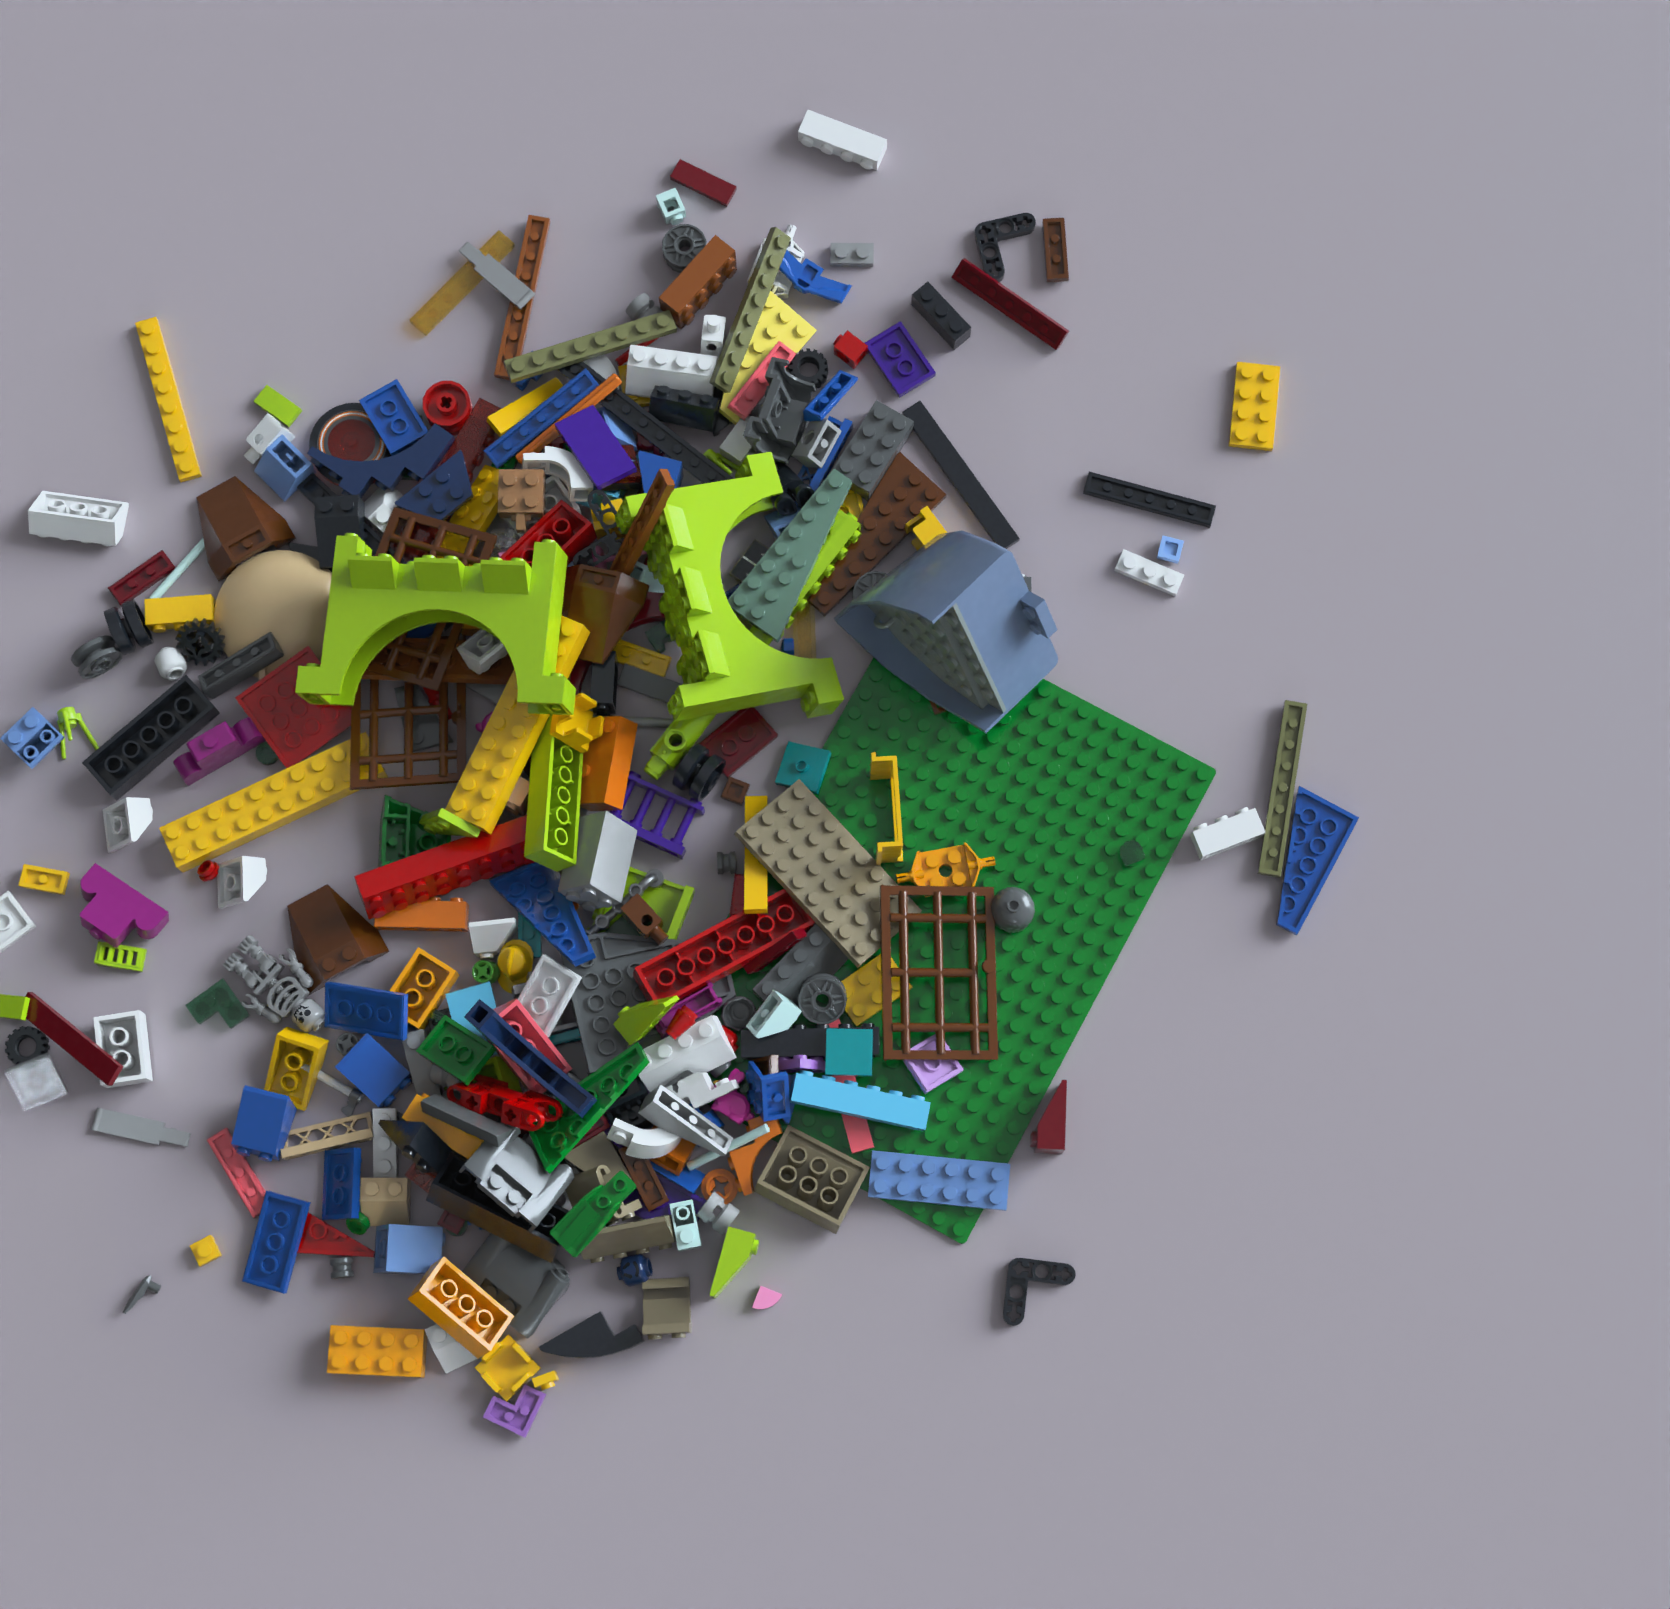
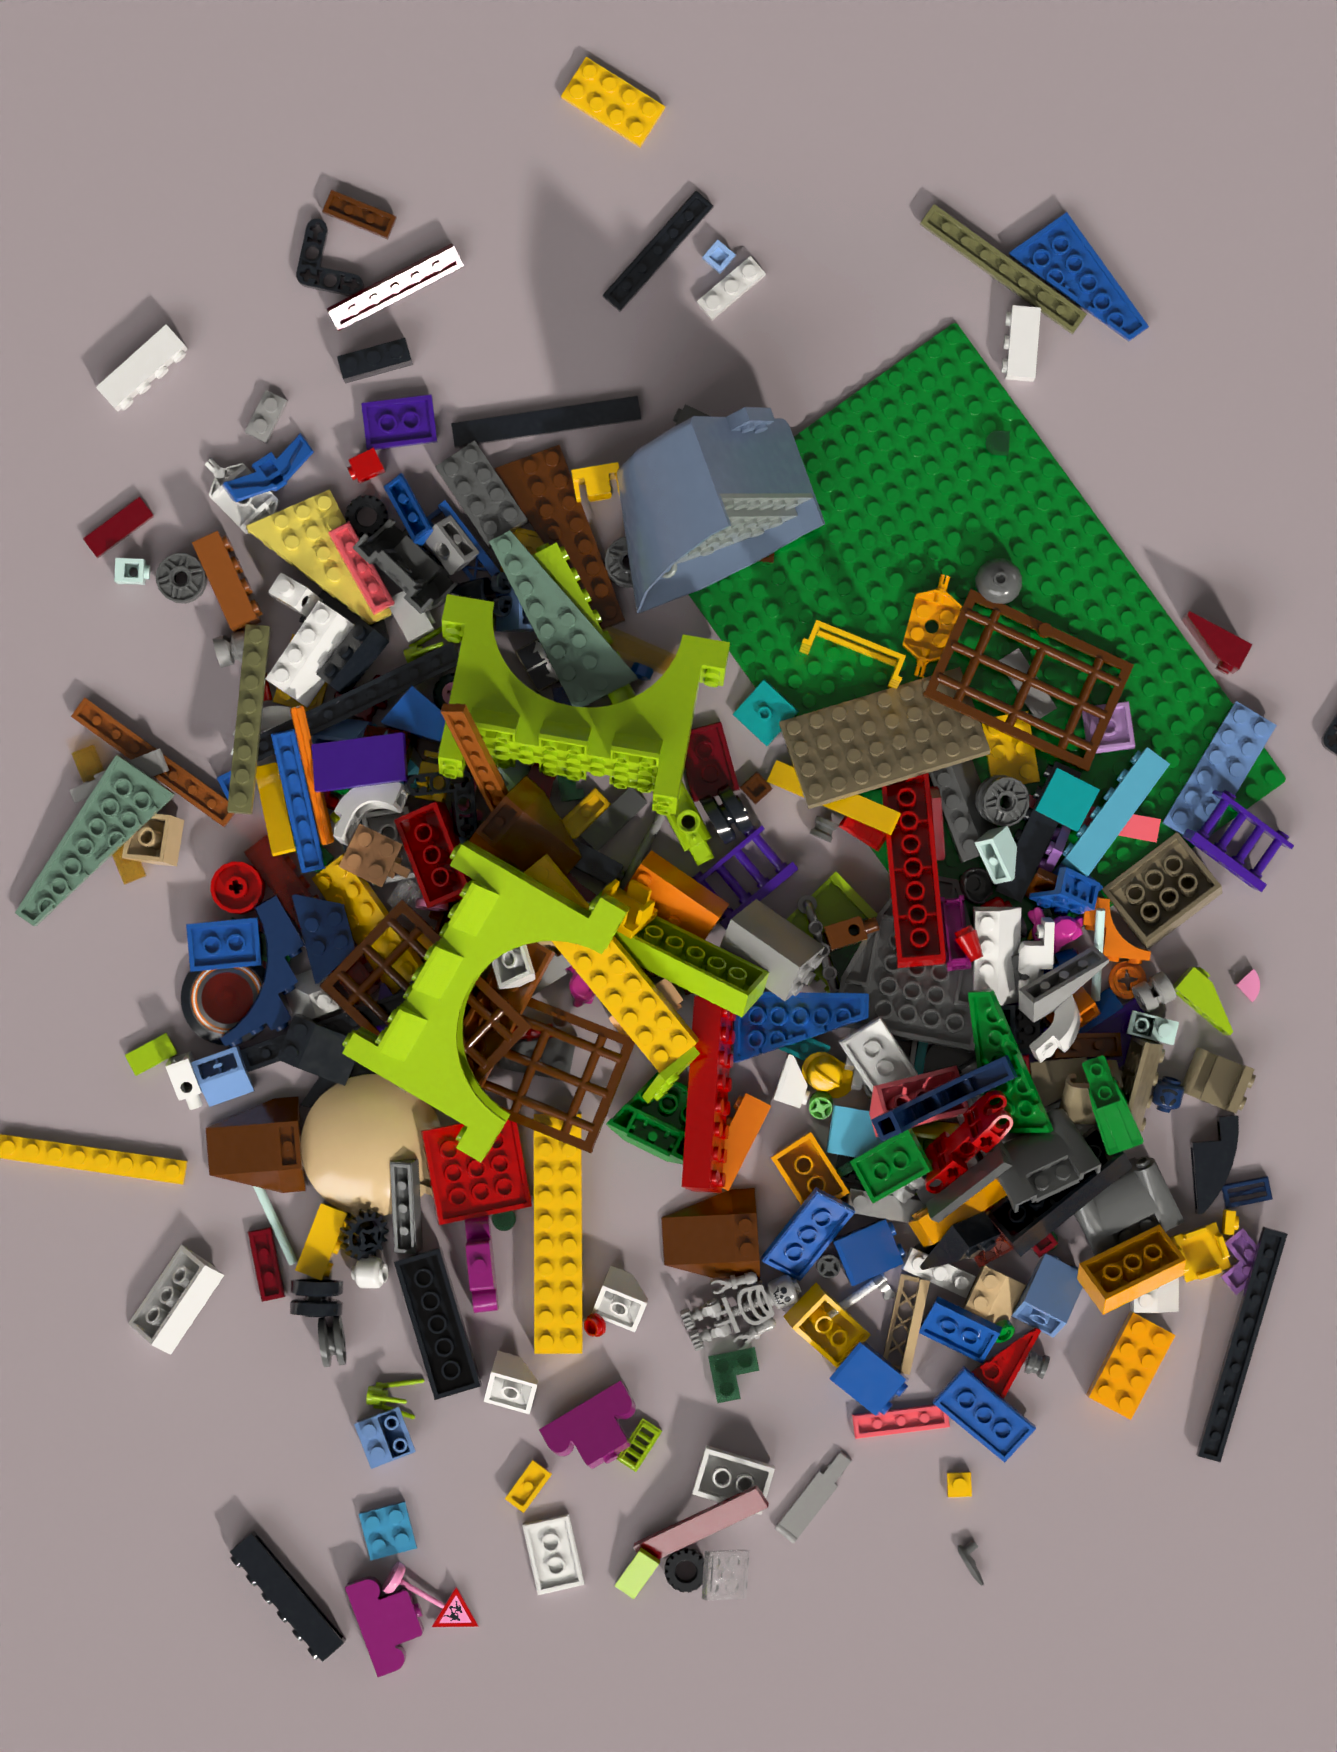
camera: 60 degrees left, 10 degrees up
lime slope [613,995,679,1045] -> none
olive plate [709,227,791,393] -> none
none -> sand green wing [15,755,175,926]
none -> tan slope [122,814,184,867]
none -> light grey tile [999,648,1057,719]
none -> dark purple fence [1182,789,1294,892]
none -> black plate [1196,1226,1288,1462]
none -> dark blue tile [1221,1176,1273,1209]

